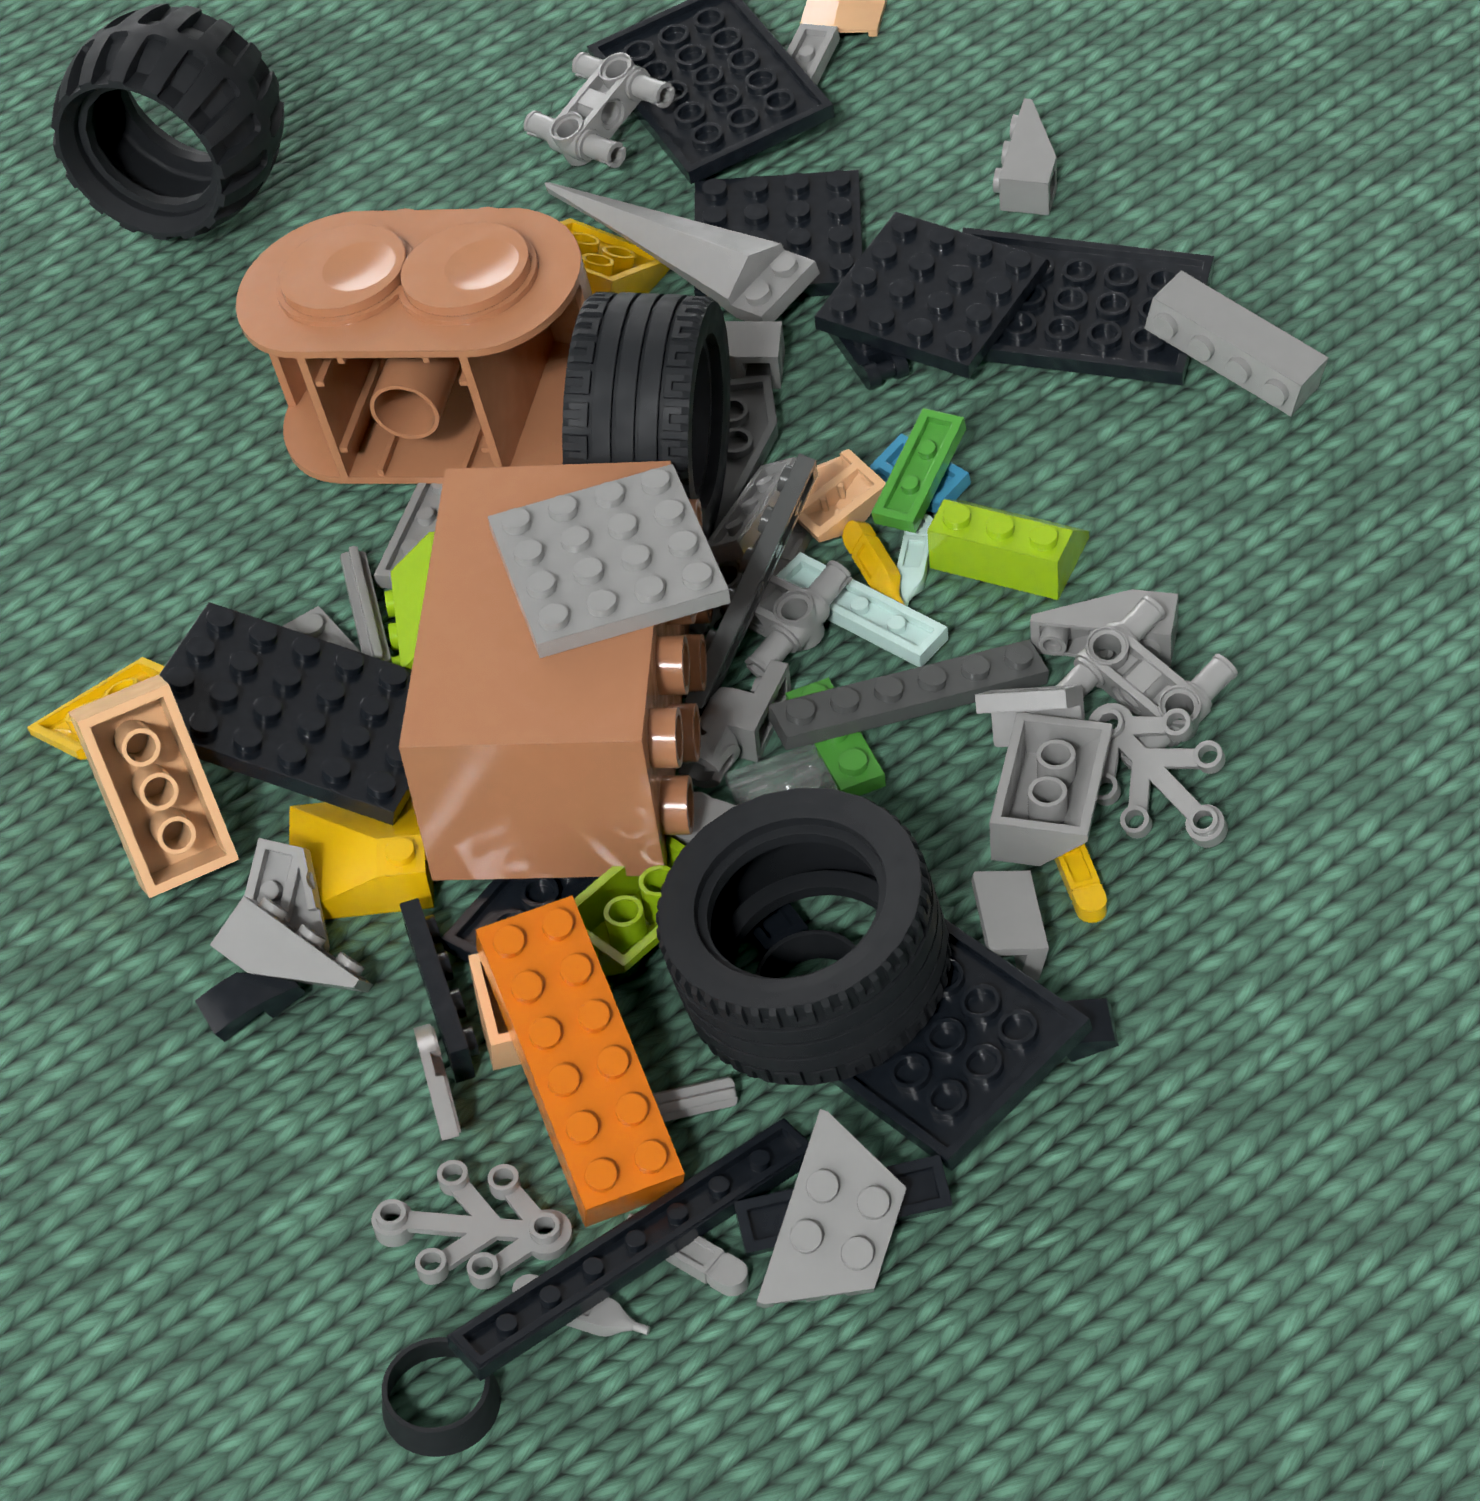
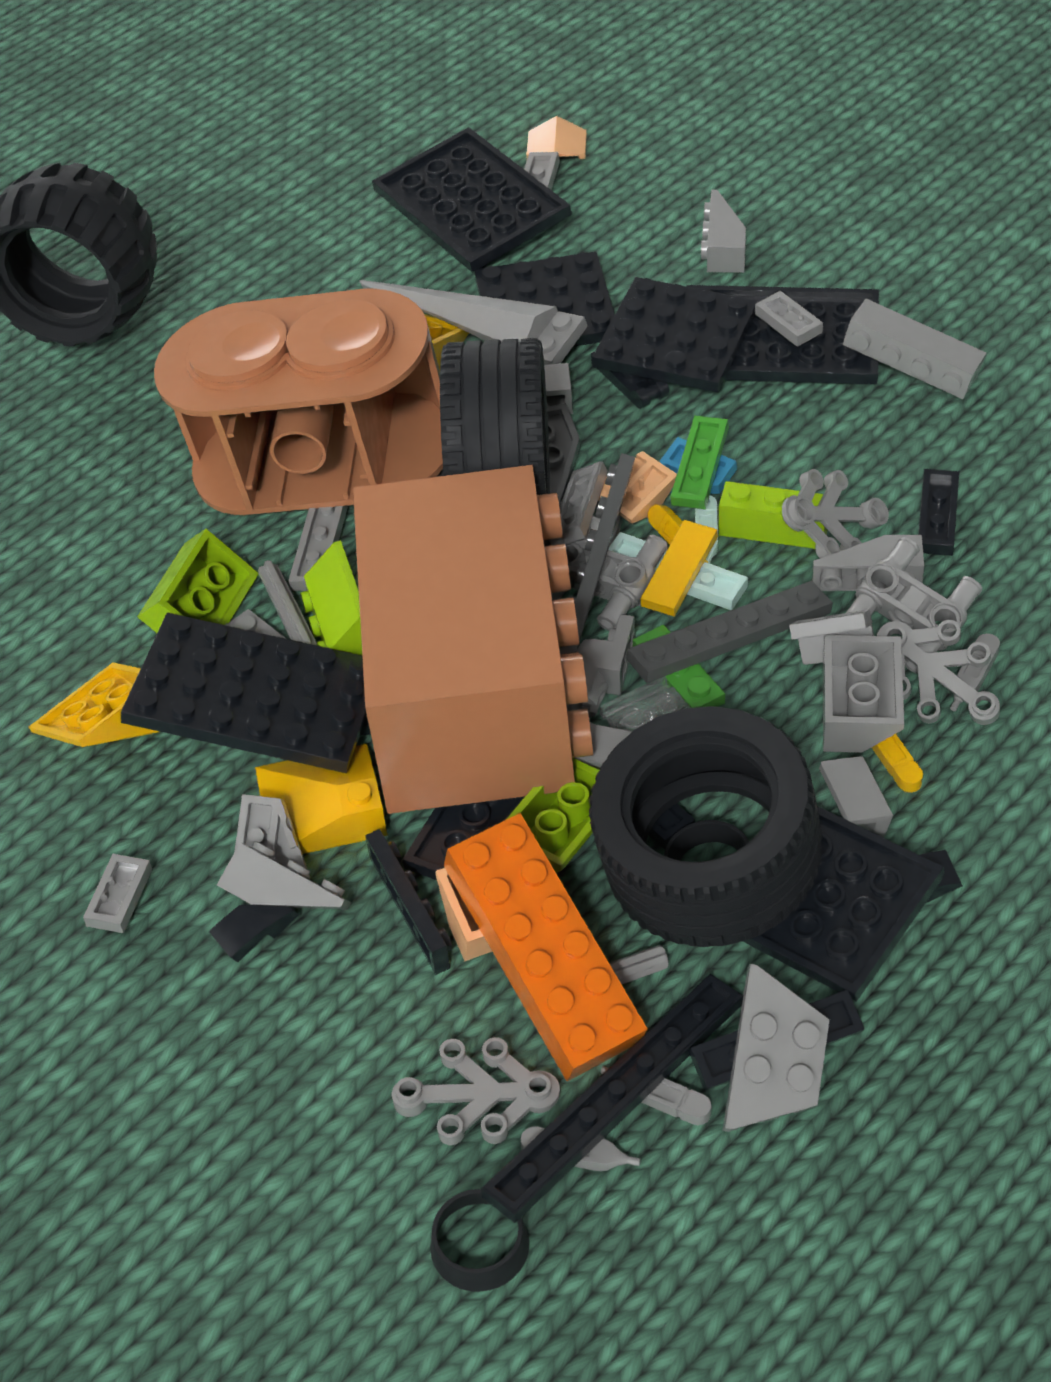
camera: 10 degrees left, 0 degrees up
light nougat brick [68,675,239,898] -> none
light grey tile [413,1024,461,1141] -> none
light grey plate [488,464,731,658] -> none
light grey piece [524,52,675,168] -> none
none -> light grey piece [83,854,152,933]
none -> lime slope [137,528,258,633]
none -> yellow tile [640,520,718,617]
none -> light grey piece [755,291,823,347]
none -> light grey plant [782,469,889,558]
none -> black plate [918,469,959,556]
none -> light grey piece [950,634,1000,711]

